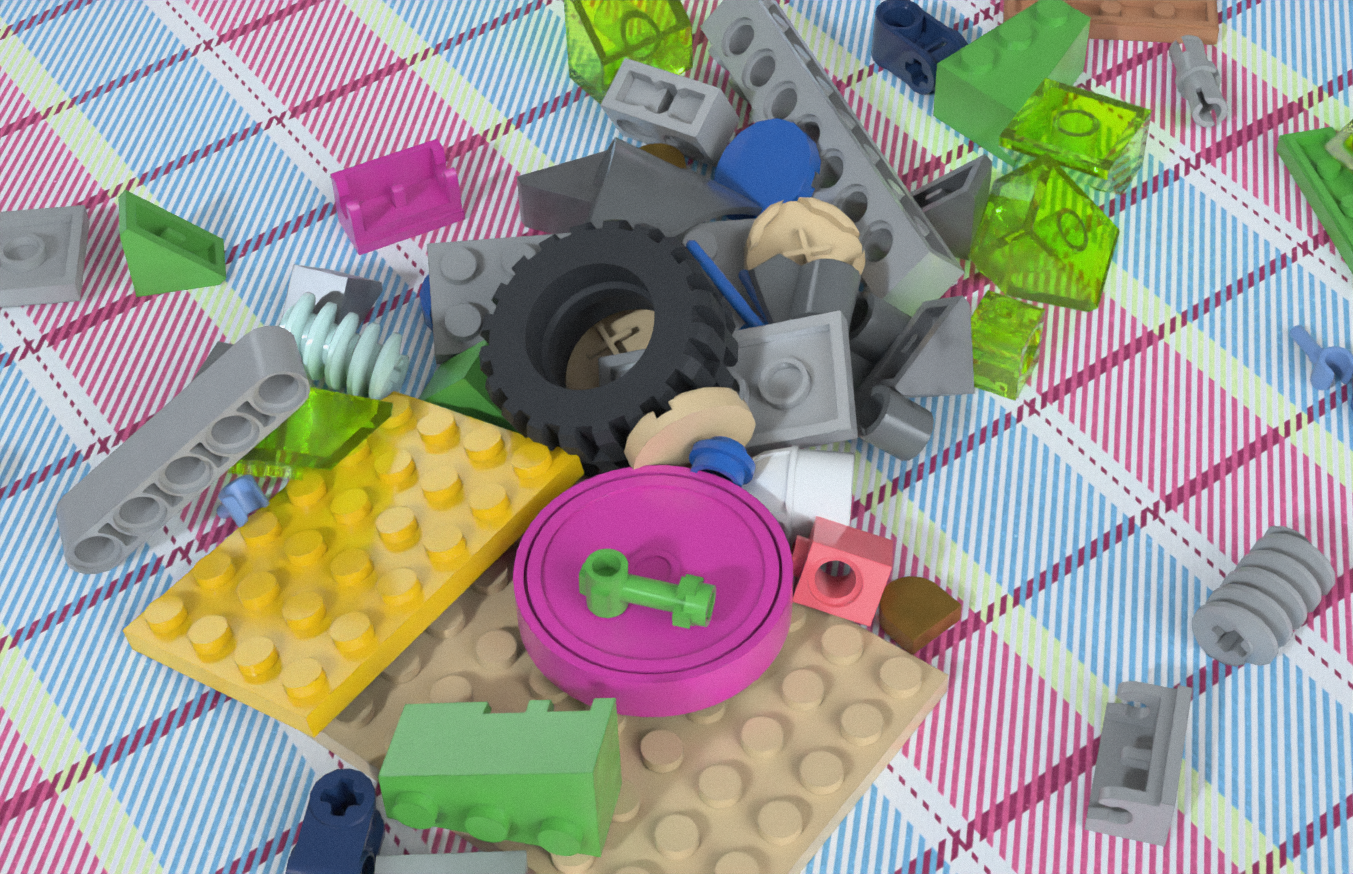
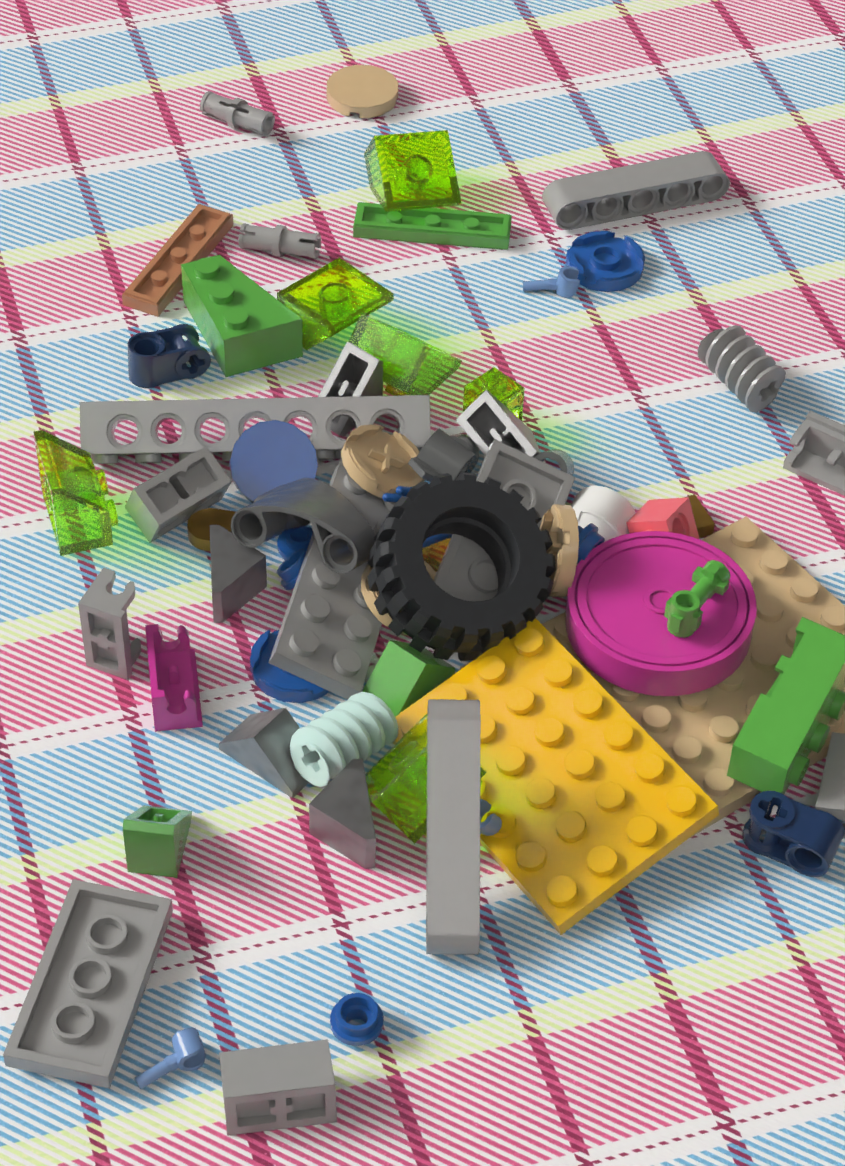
camera: 75 degrees left, 0 degrees up
none -> light grey hinge [78,568,141,680]

